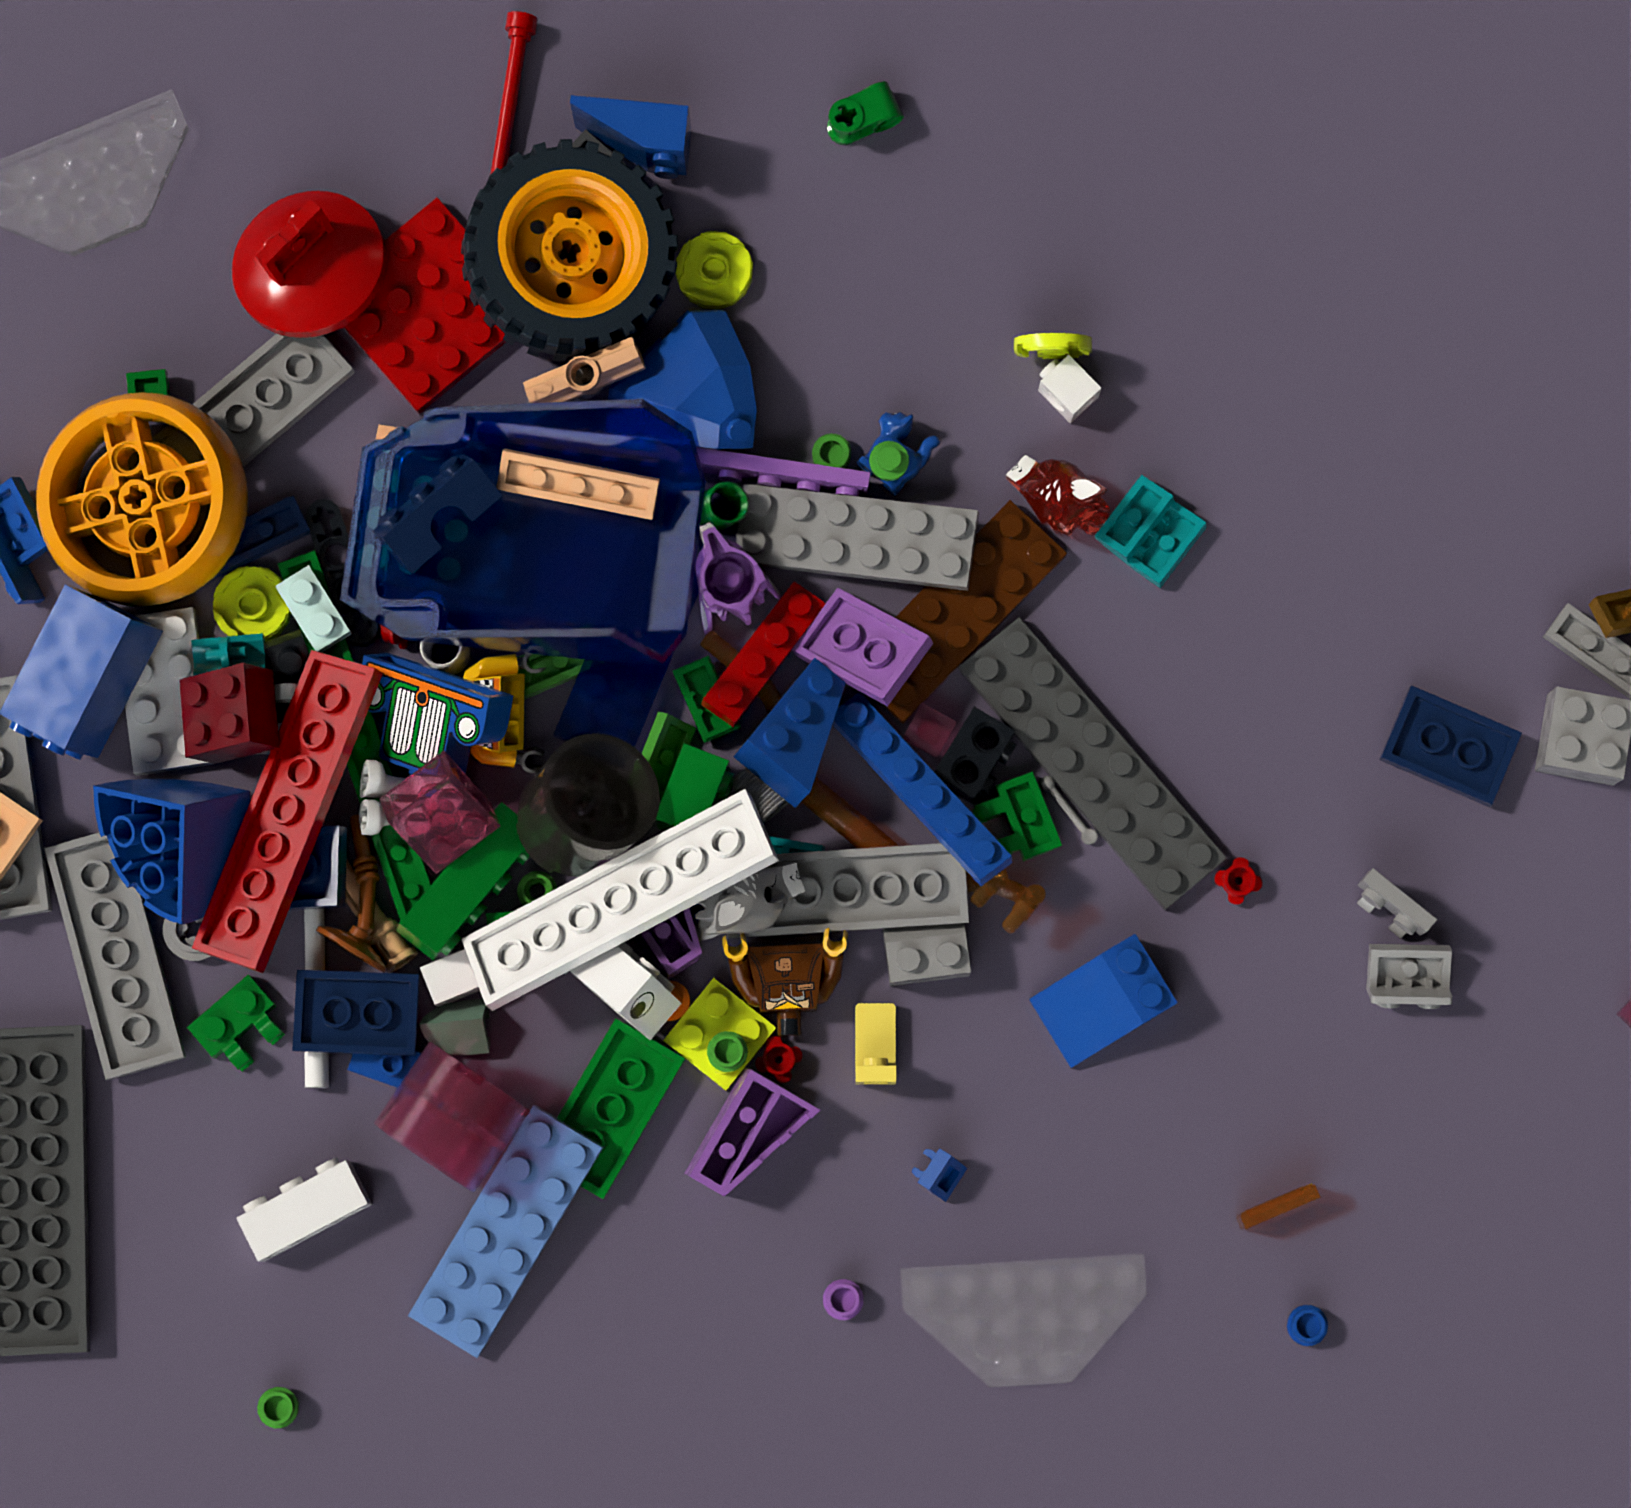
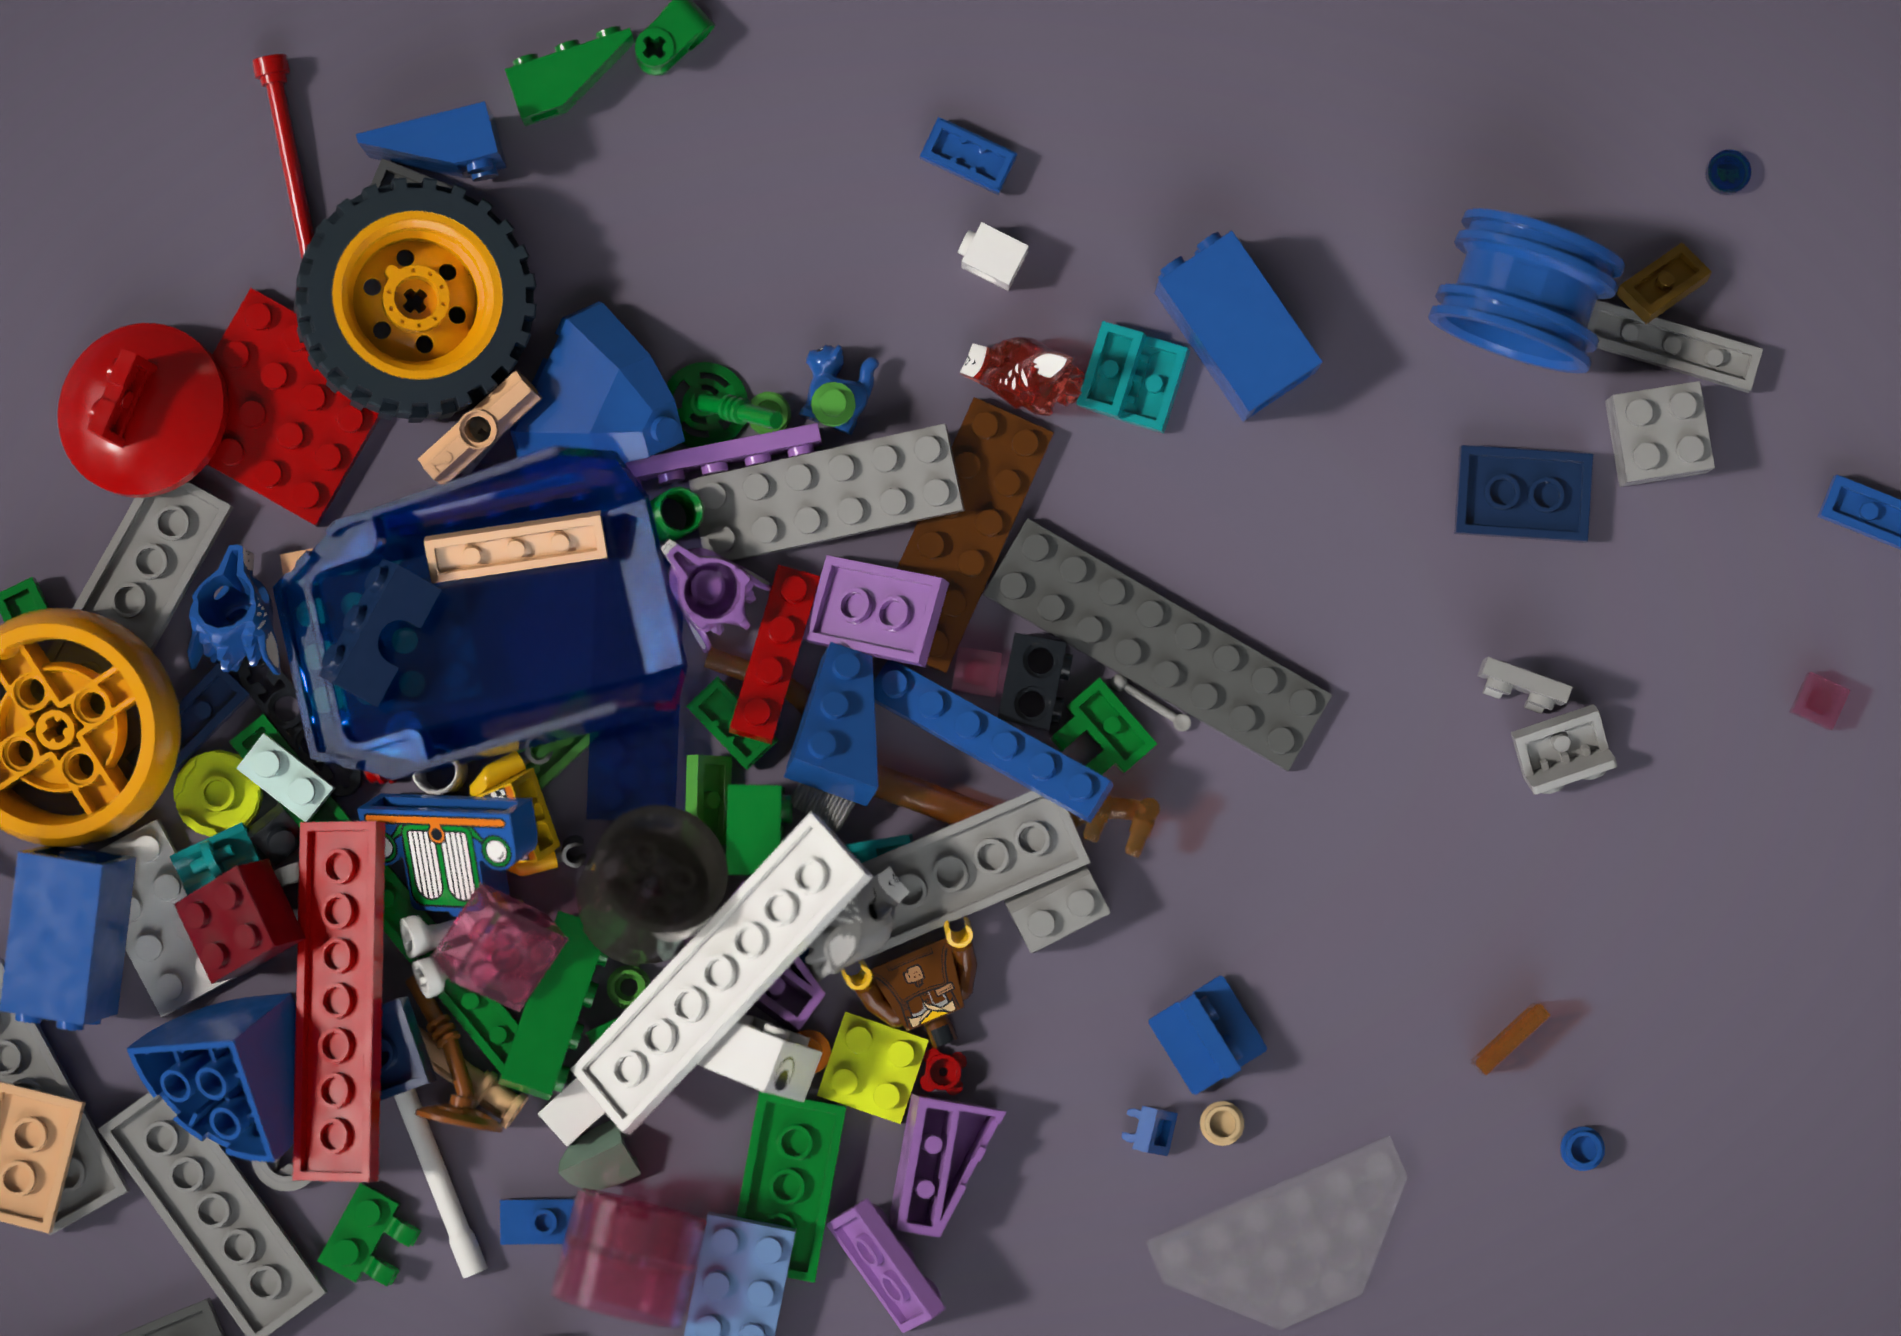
camera: 20 degrees left, 5 degrees up
dark blue plate [292,970,420,1056] -> none
neon yellow tile [676,231,753,309] -> none
bright green plate [707,1031,748,1072] -> none
medium lavender plate [823,1279,863,1320] -> none
light yellow bracket [855,1003,896,1085] -> none
neon yellow tile [1014,333,1092,359] -> none
blue slope [1029,934,1178,1068] -> none
red plate [1214,857,1263,905] -> none
none -> blue piece [187,544,281,675]
none -> green slope [505,26,635,127]
none -> green dish [667,362,783,448]
none -> medium lavender plate [826,1198,946,1333]
none -> blue plate [920,117,1018,195]
none -> blue bracket [1148,976,1267,1095]
none -> blue brick [1154,231,1322,422]
none -> tan plate [1200,1101,1244,1146]
none -> blue wheel [1428,208,1625,374]

